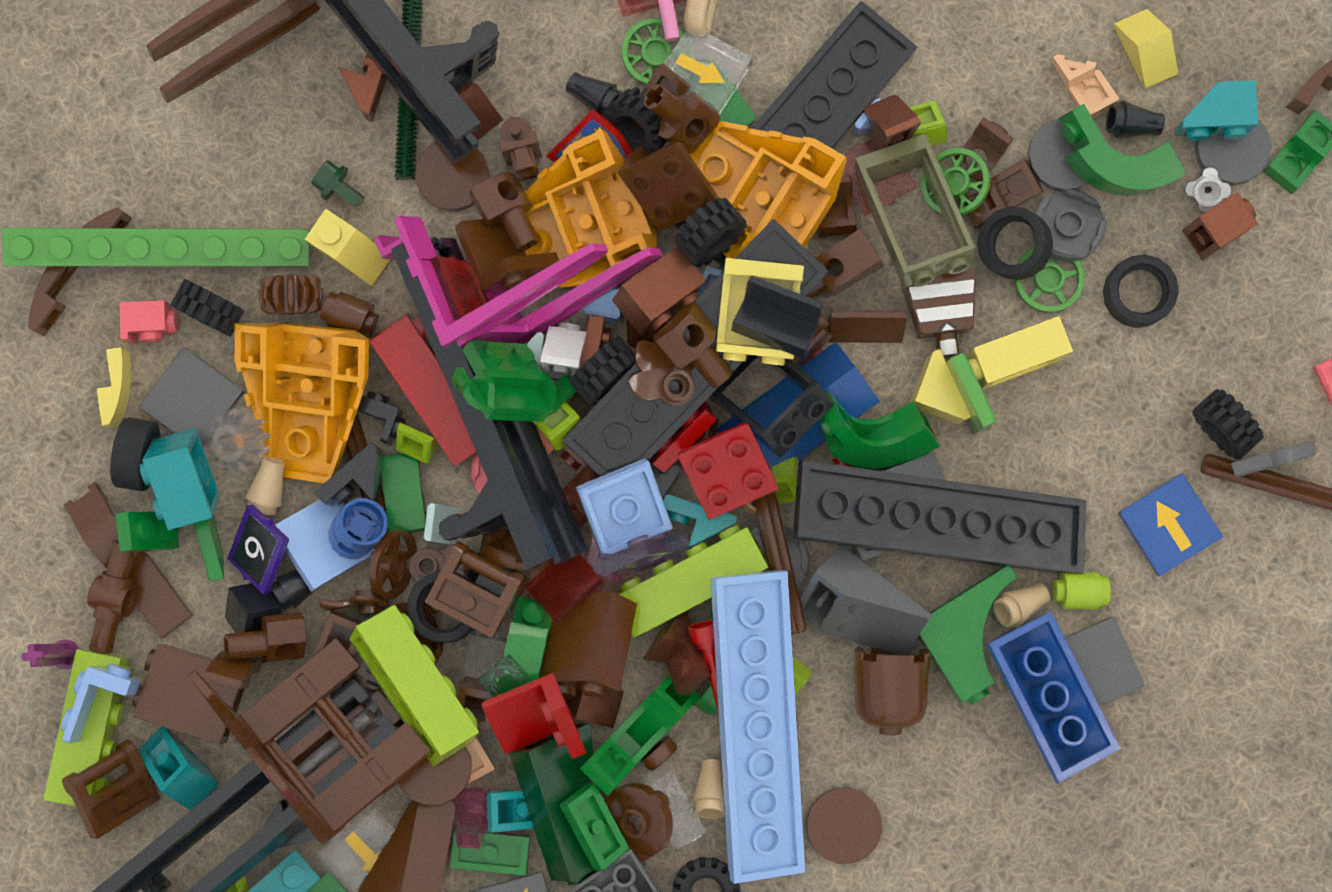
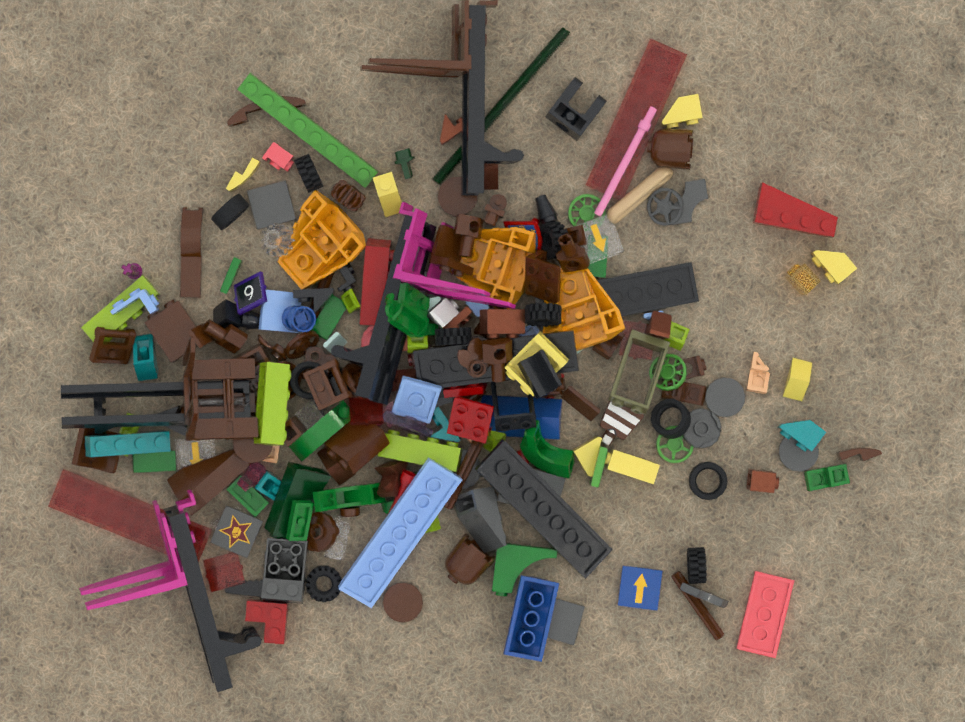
camera: 30 degrees right, 5 degrees up
reddish brown pin [87,539,138,654] -> none
green plate [115,512,179,552] -> none
teal brick [140,427,220,530] -> none
tan cone [245,457,285,515] -> none
reddish brown brick [320,292,379,336] -> none
clear red piece [430,256,487,320] -> none
clear green tile [479,654,533,697] -> none
red bracket [482,673,586,759] -> none
tan cone [692,759,725,819] -> none
reddish brown torso [806,228,884,298] -> none
tan cone [993,583,1050,627] -> none
lime brick [1052,572,1111,610] -> none
green arch [1058,104,1186,196] -> none
black cone [1106,101,1165,138] -> none
white plate [1185,167,1231,212] -> none

